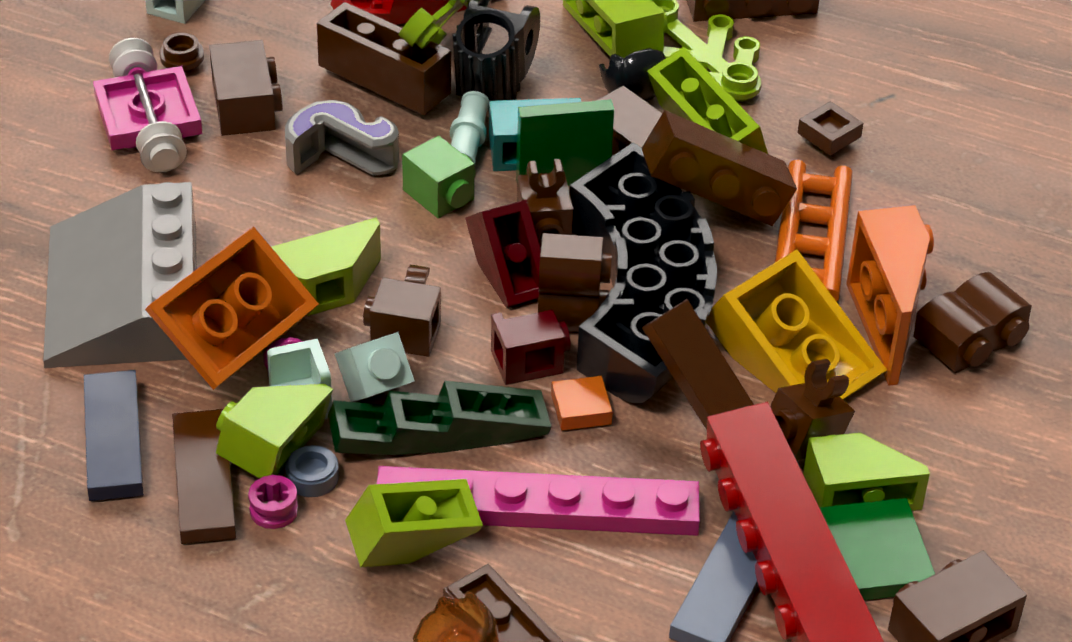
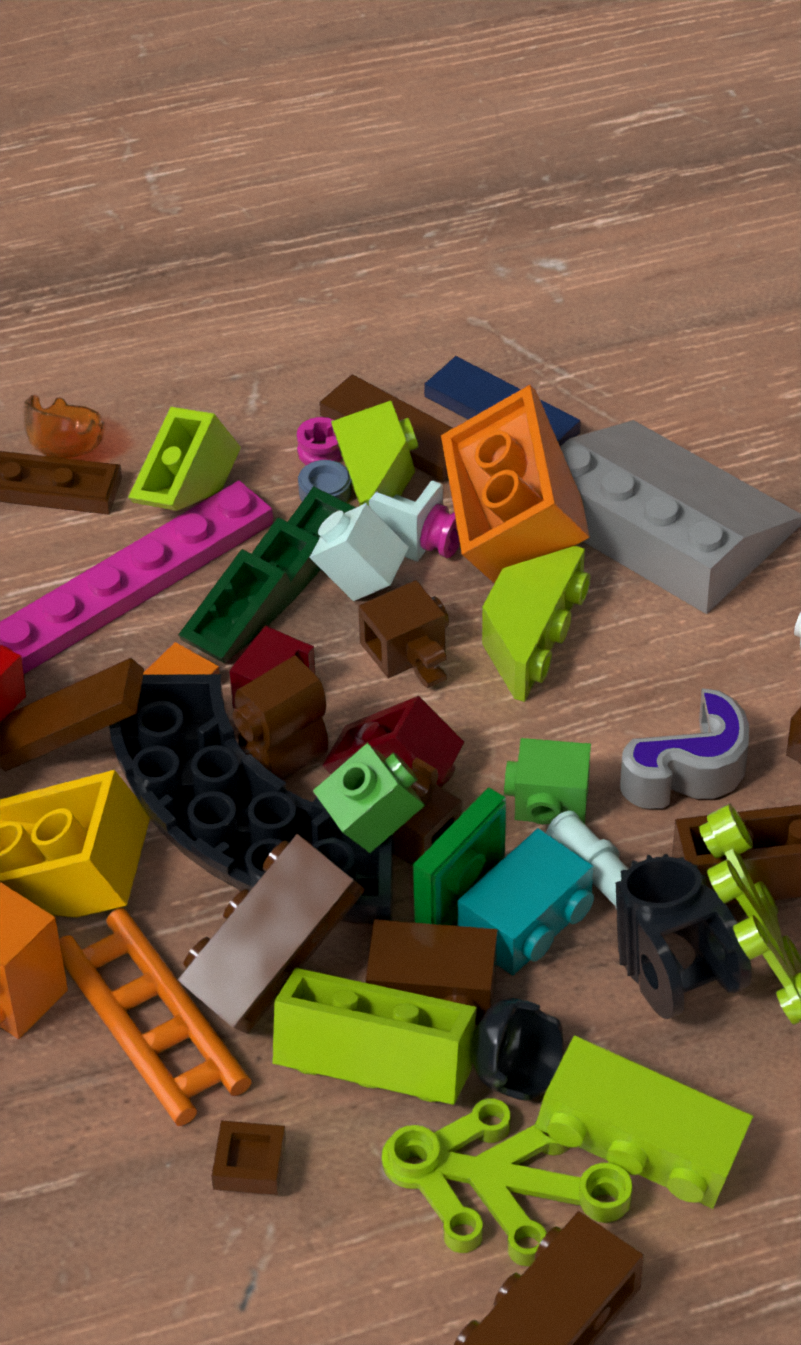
camera: 140 degrees right, 5 degrees up
none -> bright green brick [313,743,425,853]

